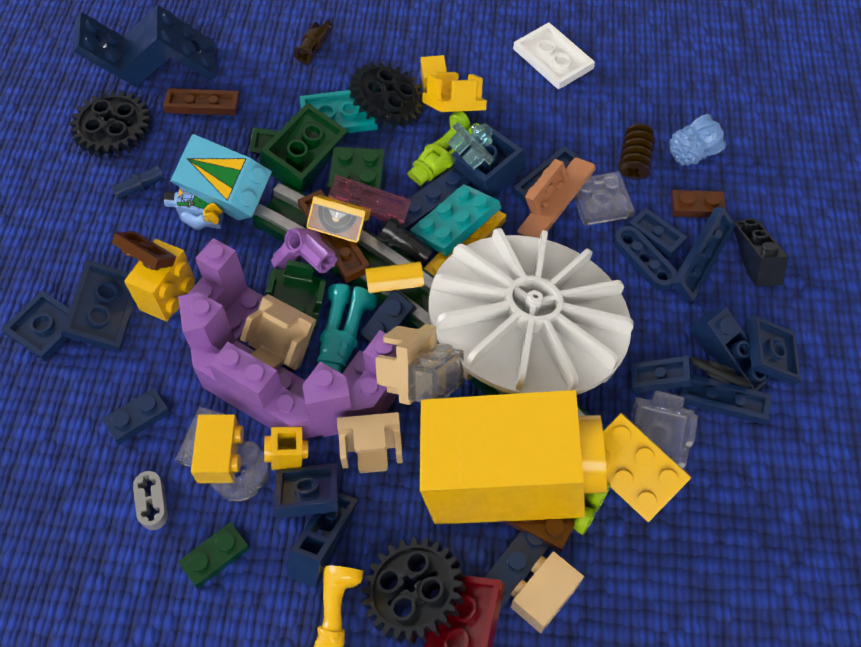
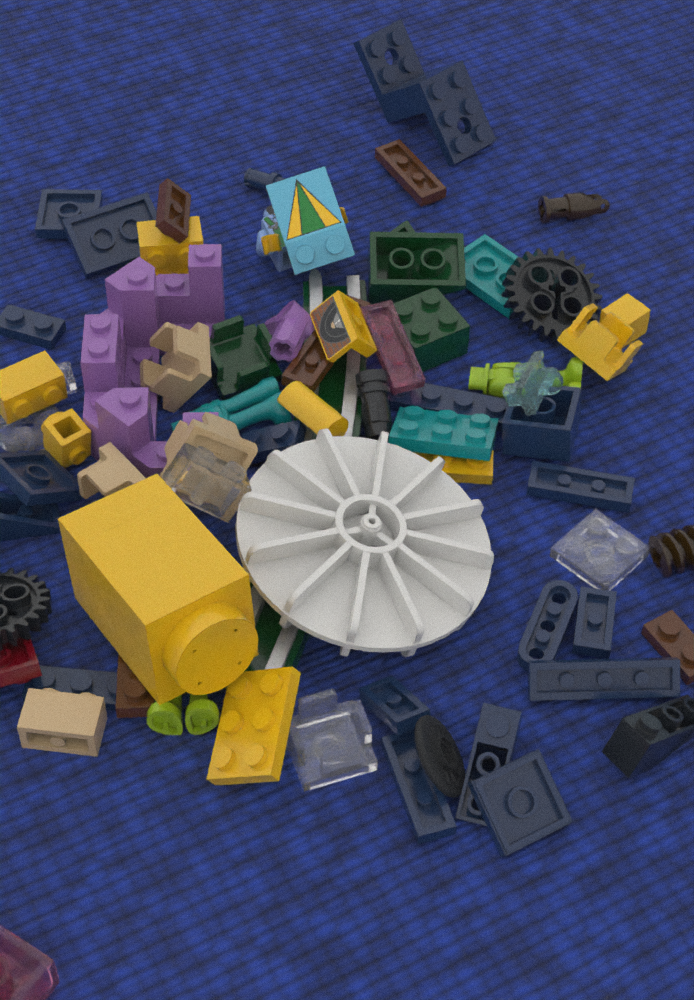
camera: 55 degrees right, 10 degrees down
black gear [70,90,153,158] -> none
nougat bracket [517,157,596,238] -> none

